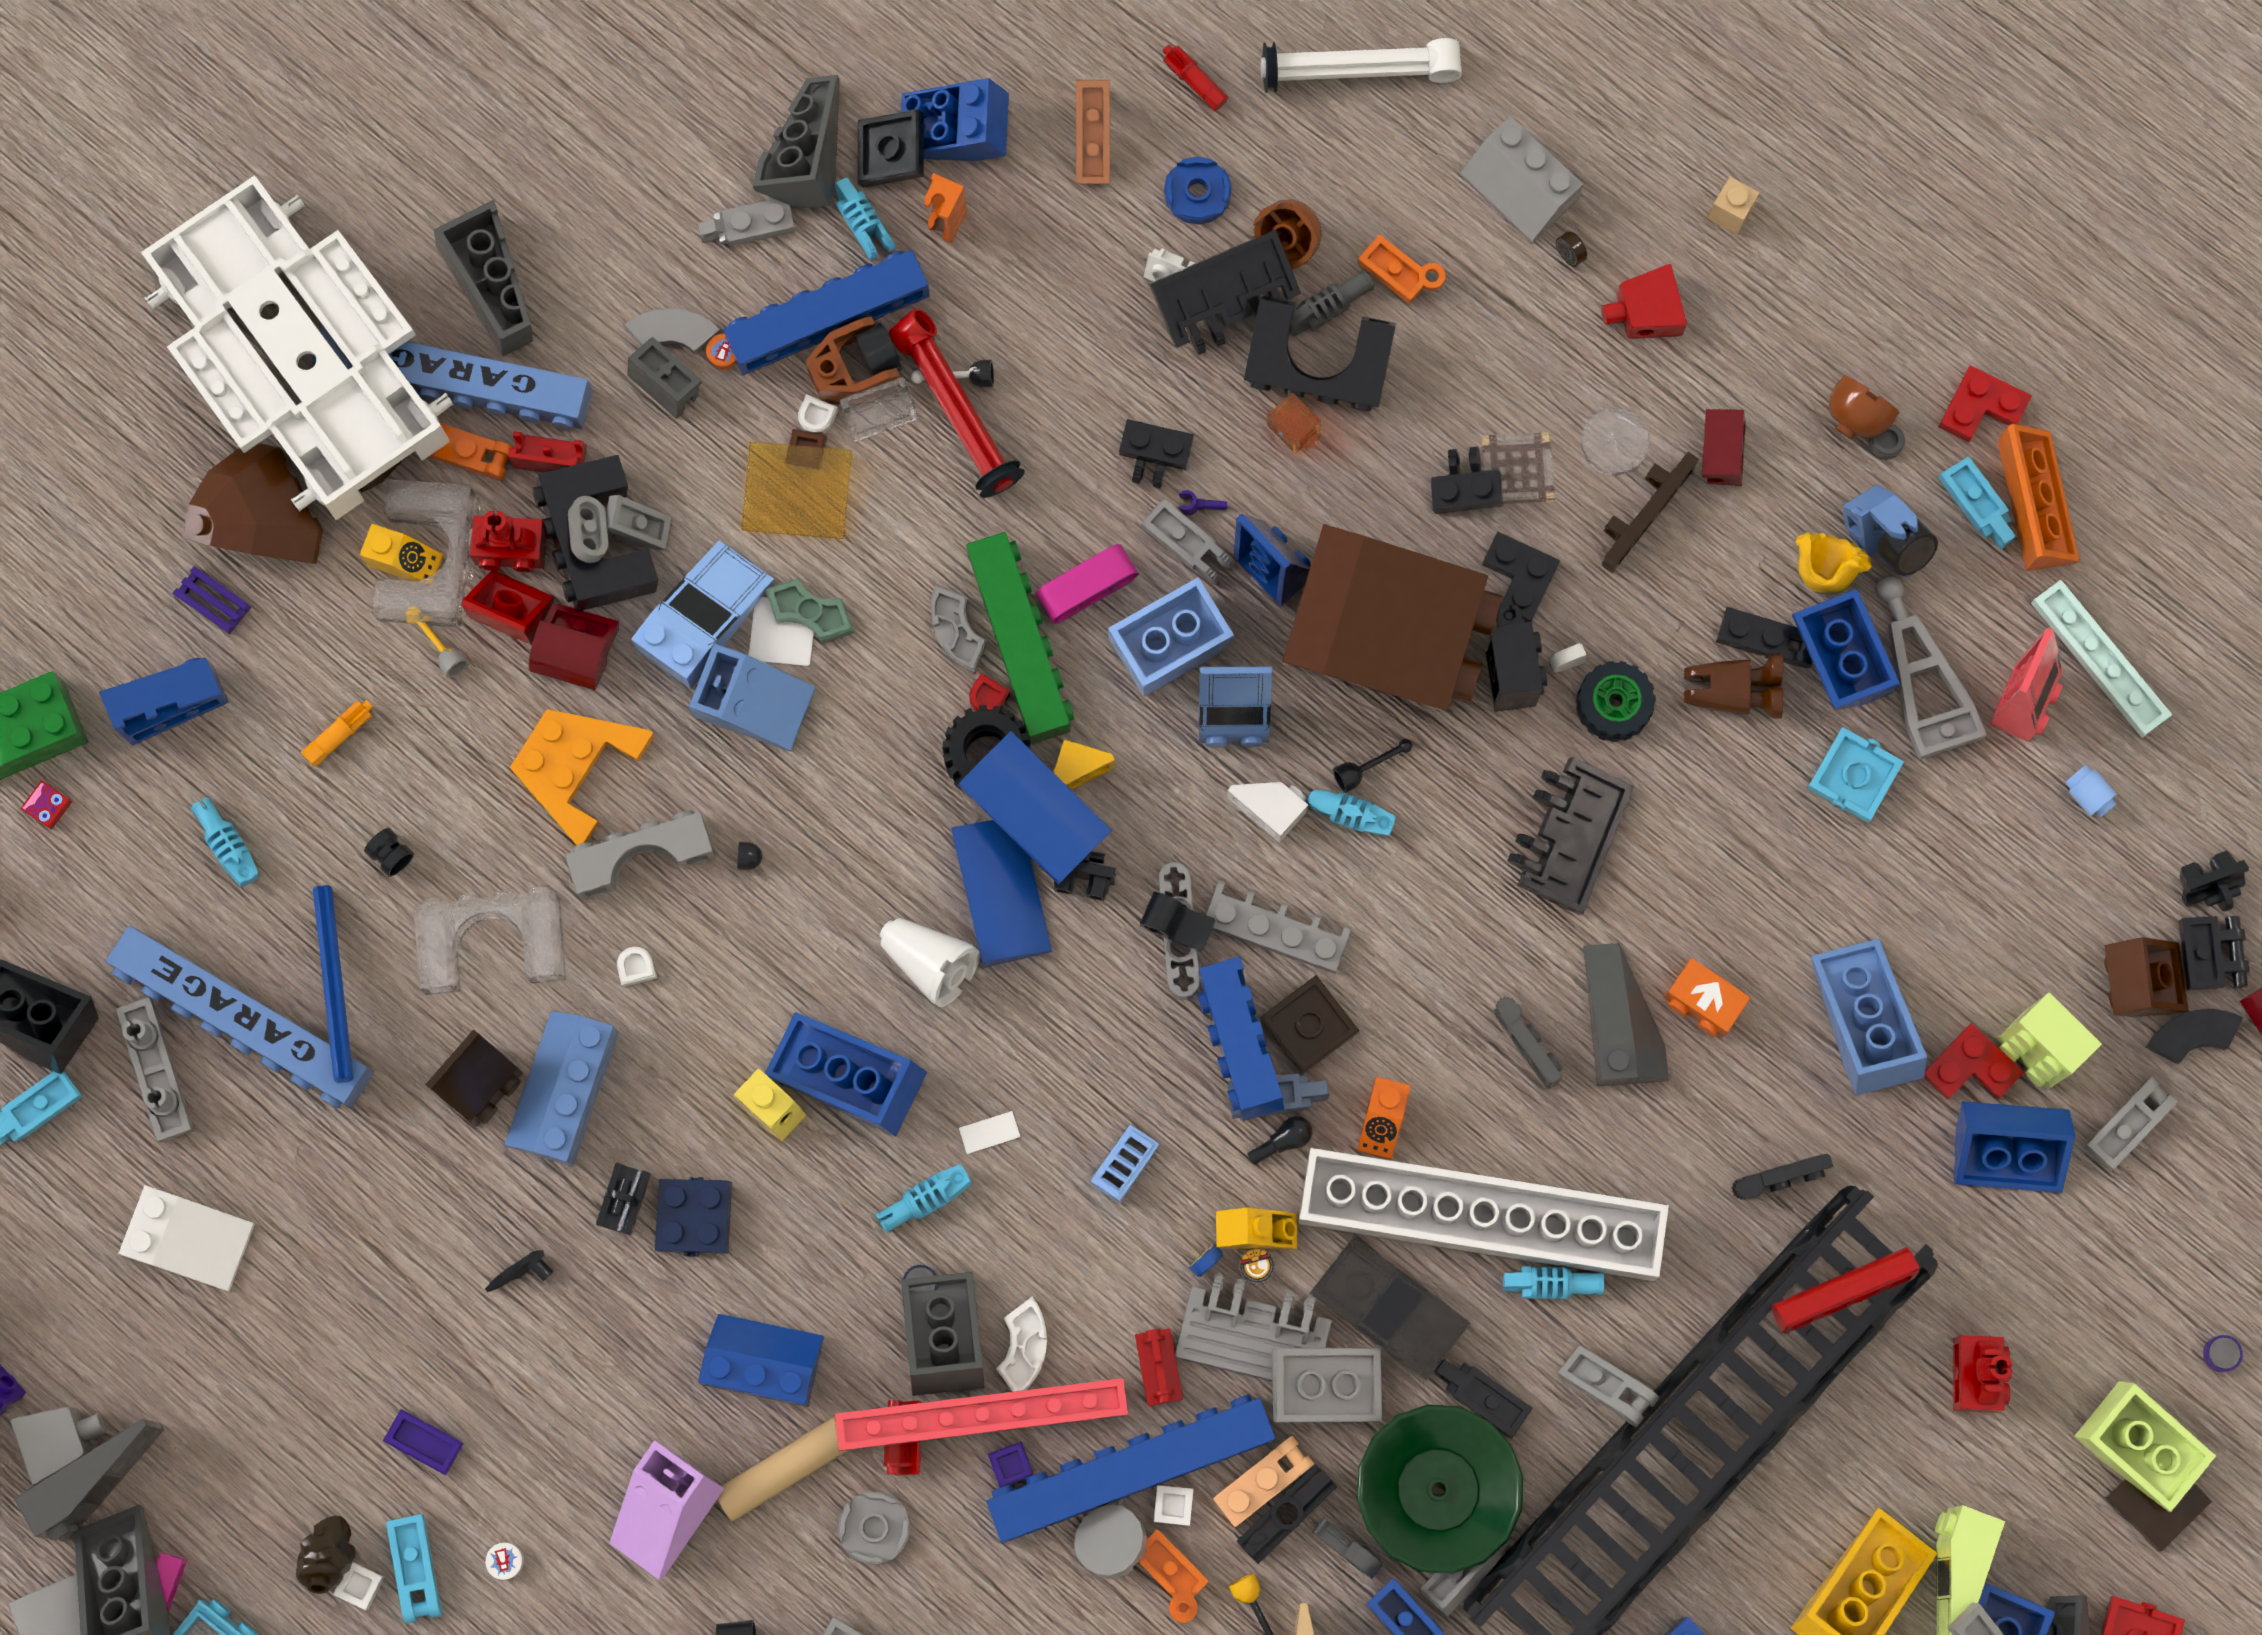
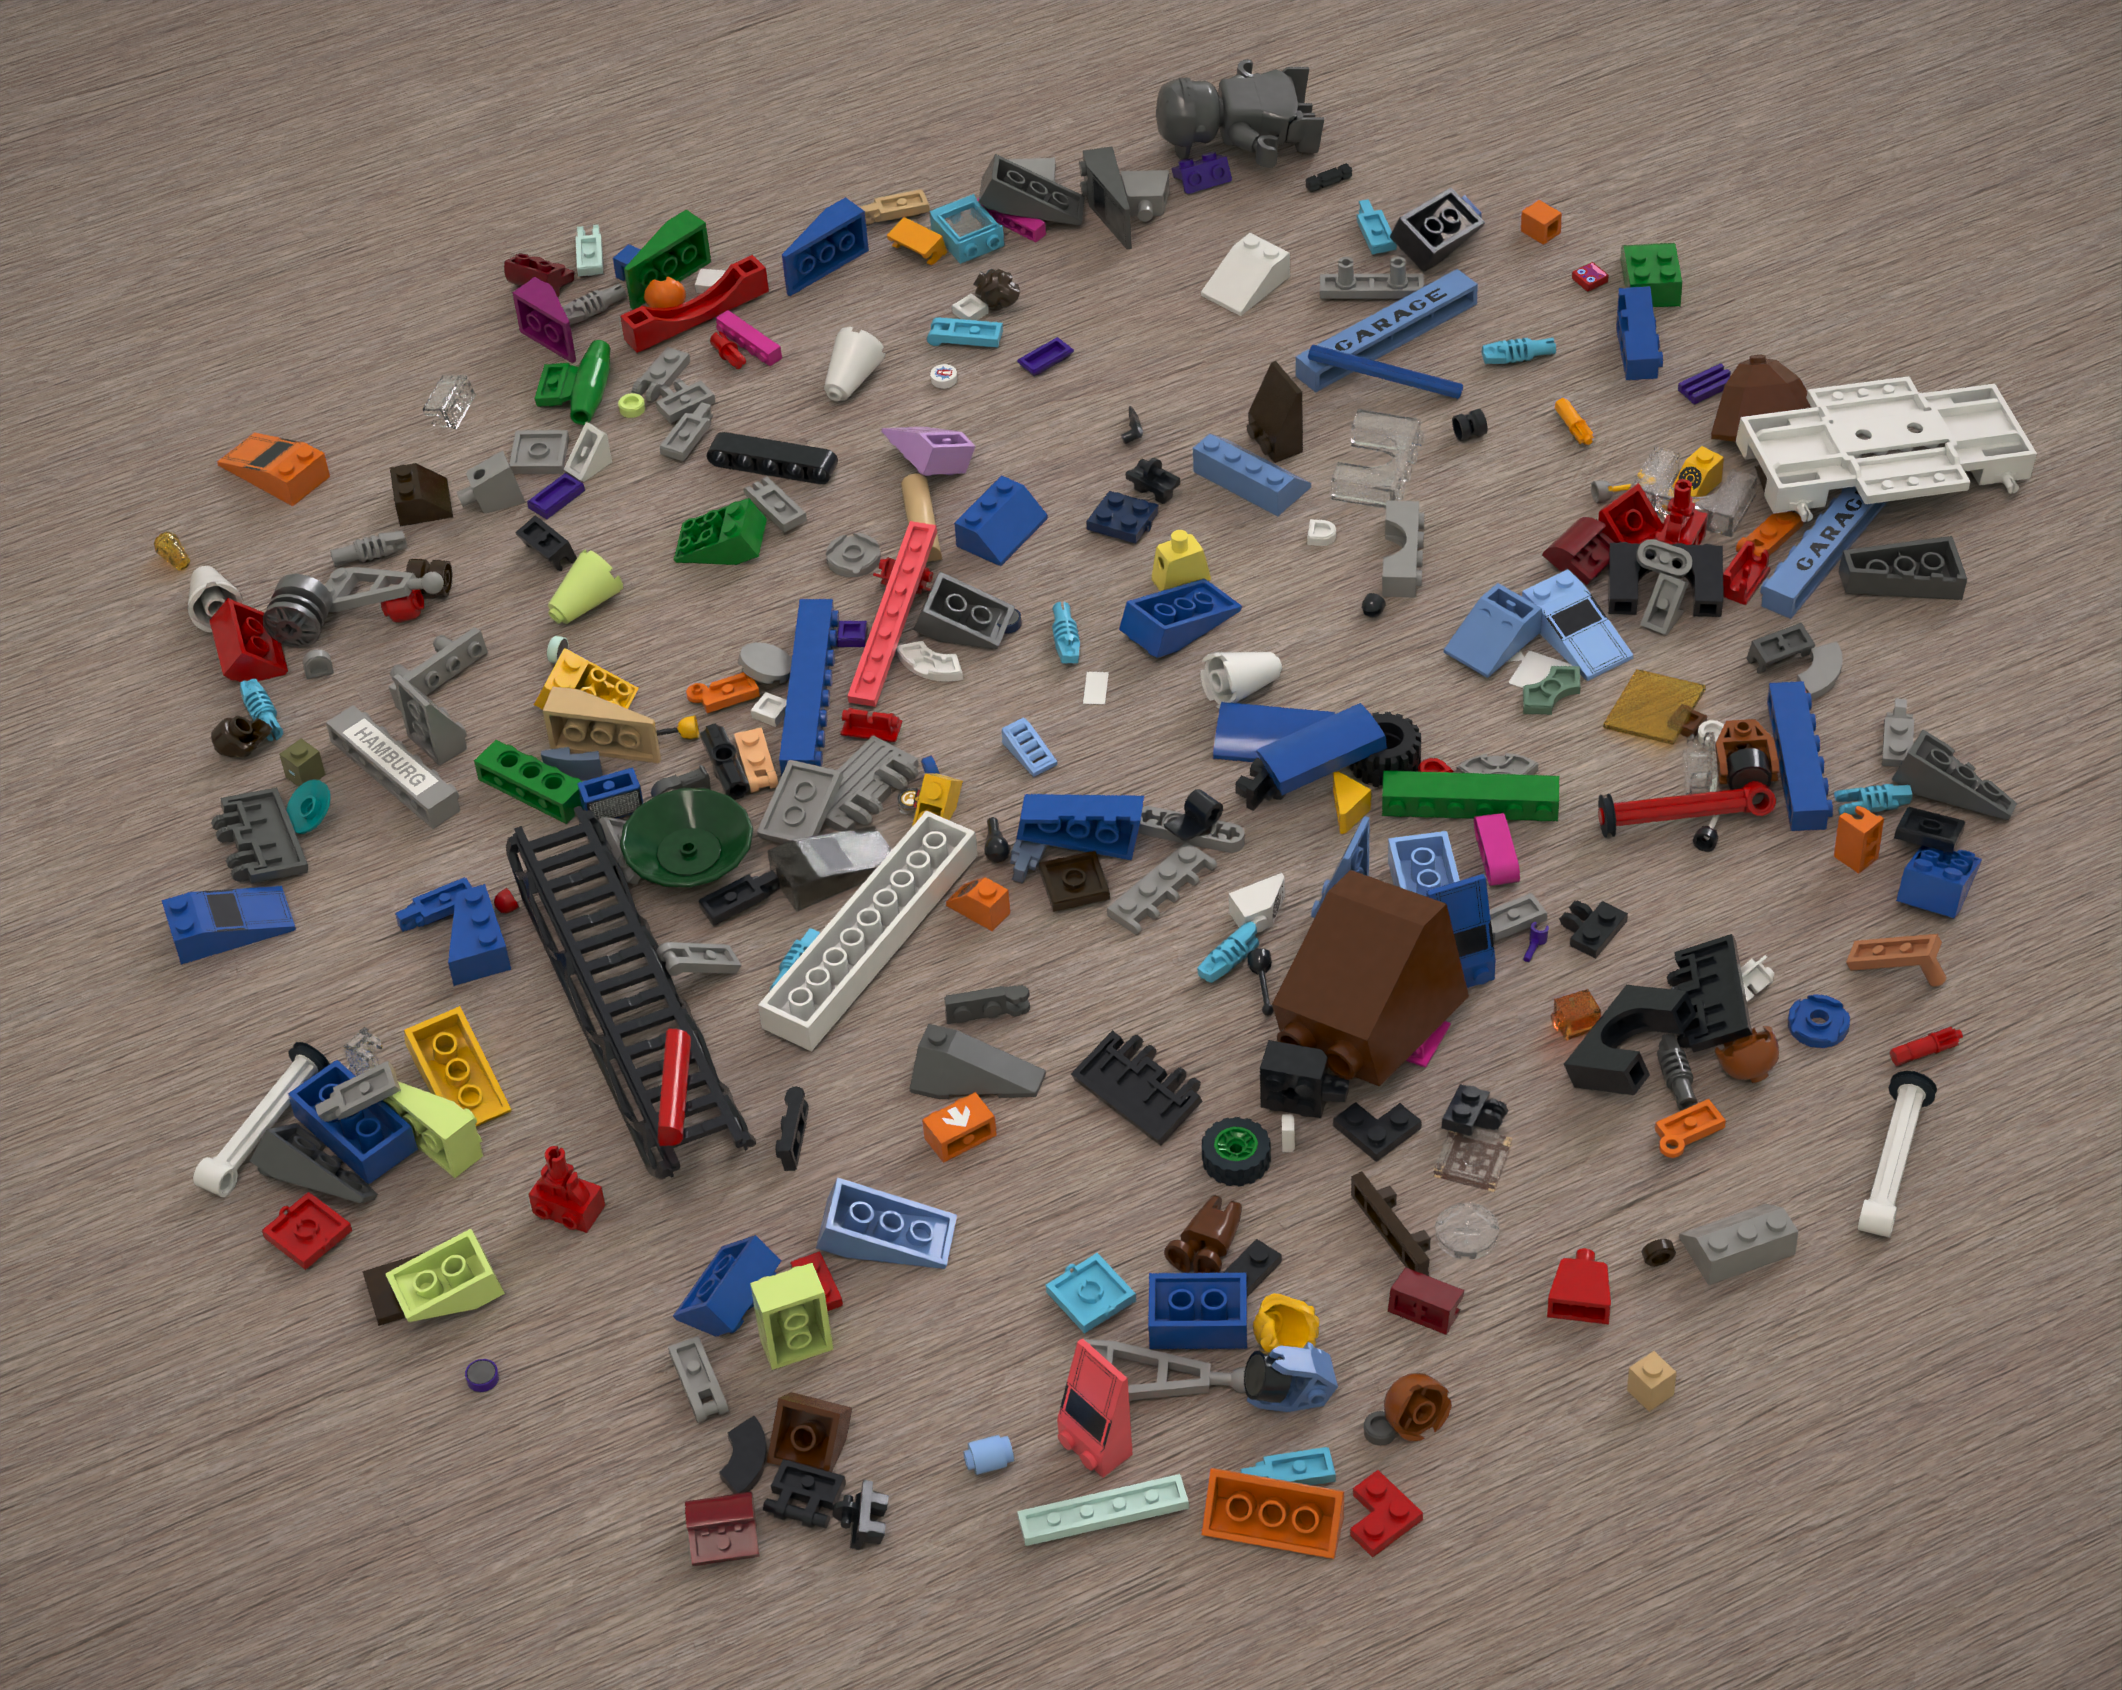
camera: 115 degrees right, 30 degrees down
light orange wing [510,709,655,846] -> none

